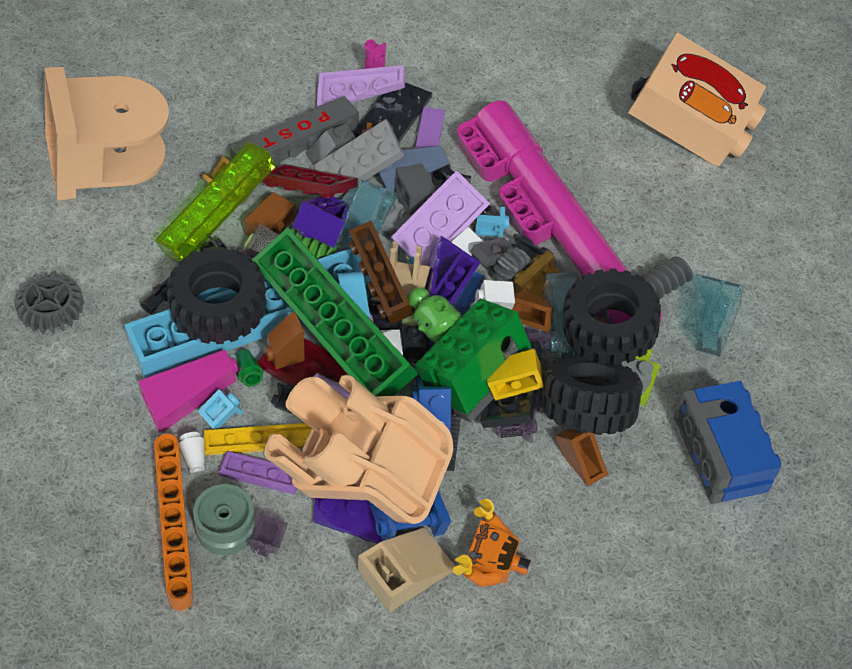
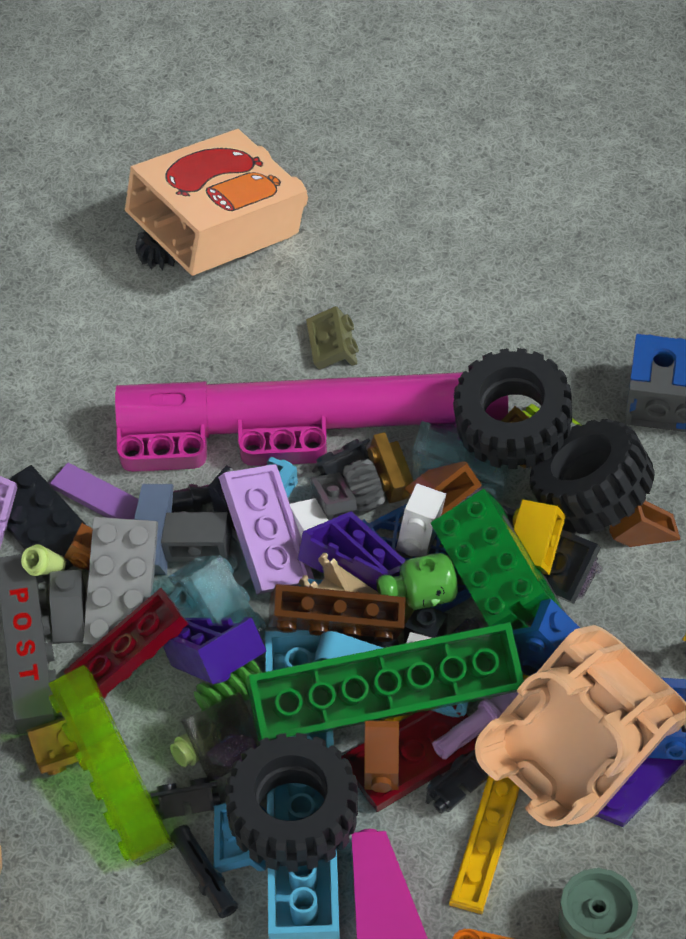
camera: 60 degrees left, 0 degrees up
white cone [179,432,205,473] -> none
medium azure bracket [198,389,244,429] -> none
medium lavender tile [218,451,297,495] -> none
green cone [237,350,263,387] -> none
dark orange brick [244,192,296,243] -> none
clear purple bracket [247,514,288,557] -> none
dark grey piece [641,256,693,299] -> none
clear light blue wedge [695,274,743,357] -> none
none -> yellowish green cone [21,544,66,576]
none -> olive bracket [306,306,359,370]

